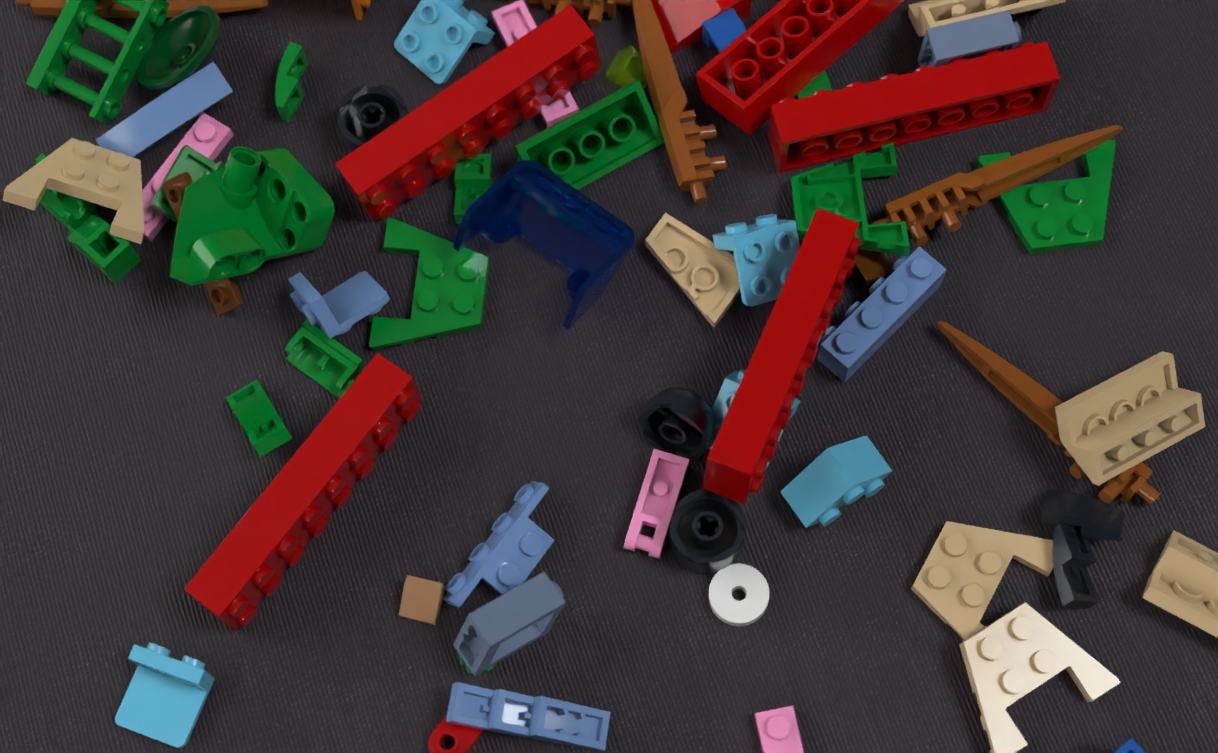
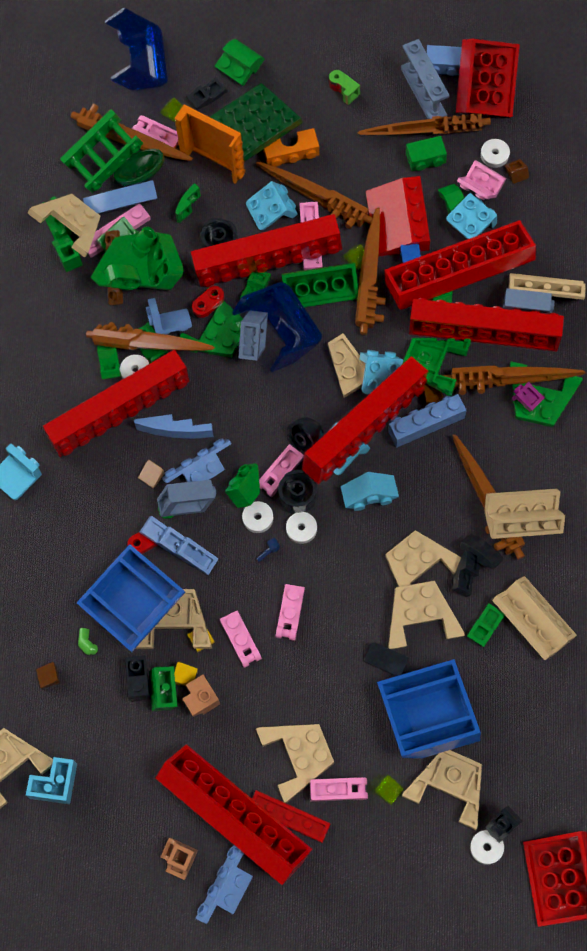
camera: 20 degrees right, 0 degrees up
none -> dark orange piece [86,322,215,351]
none -> white piece [120,355,149,379]
none -> medium blue slope [134,414,214,439]
none -> red plate [192,286,224,318]
none -> green slope [225,463,260,508]
none -> sand blue window [239,311,268,361]
none -> white piece [242,501,273,533]
none -> dark blue hand [256,538,280,562]
none -> green slope [467,603,505,647]
none -> magenta bracket [511,382,544,412]

